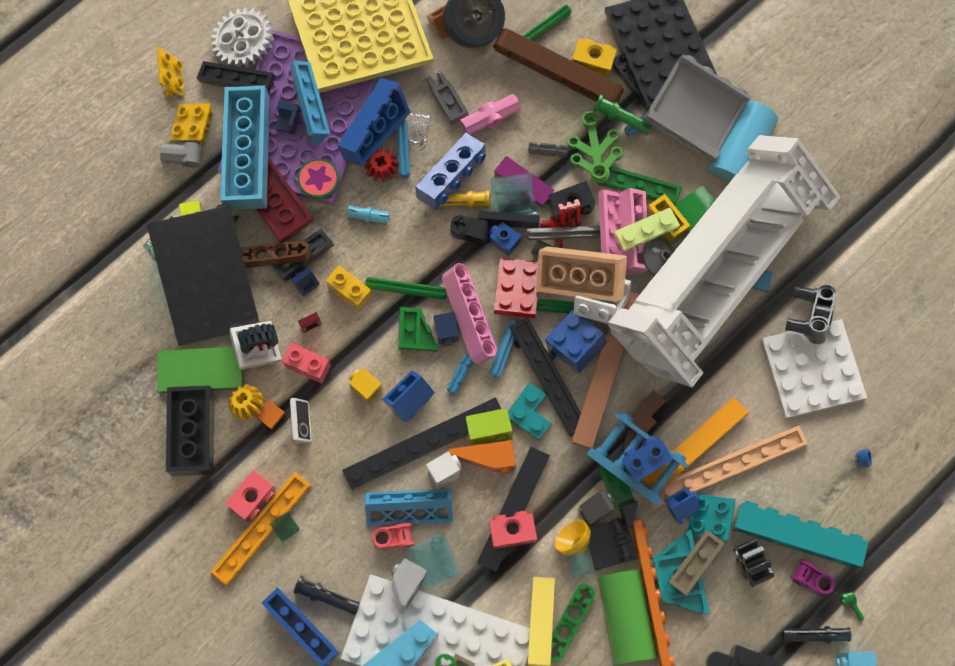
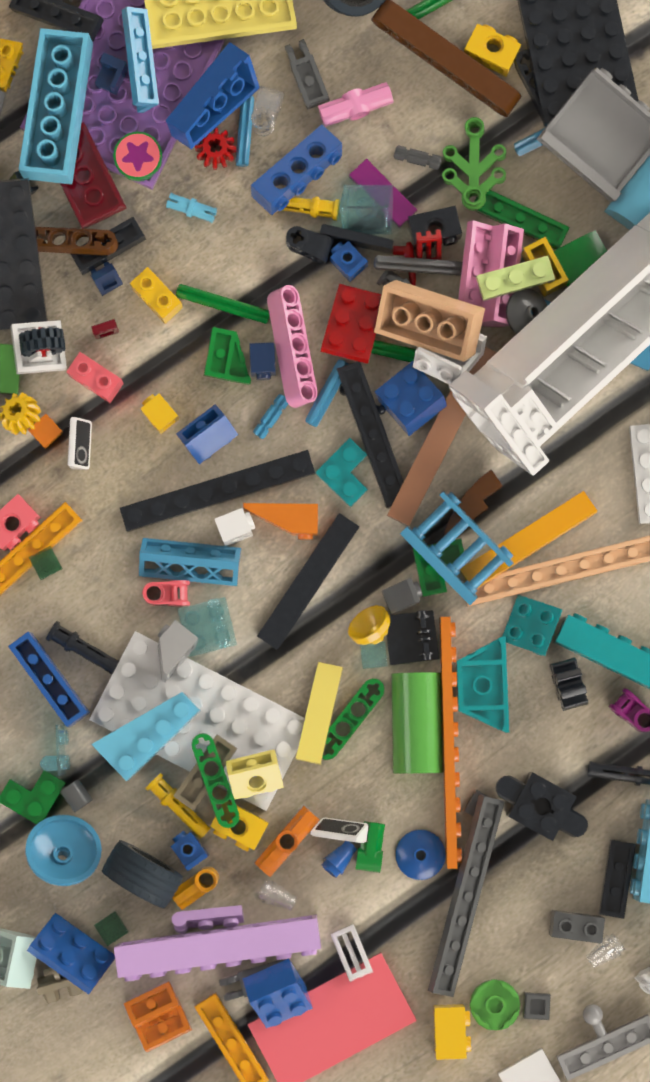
camera: 10 degrees right, 10 degrees up
lime panel [466,408,513,446] -> none
coral brick [489,511,537,549] -> none
green pin [593,95,652,136] -> none
black slope [618,499,638,527] -> none
blue brick [622,436,674,483] -> none
blue brick [664,487,701,525] -> none
dark tan plate [668,530,725,596] -> none

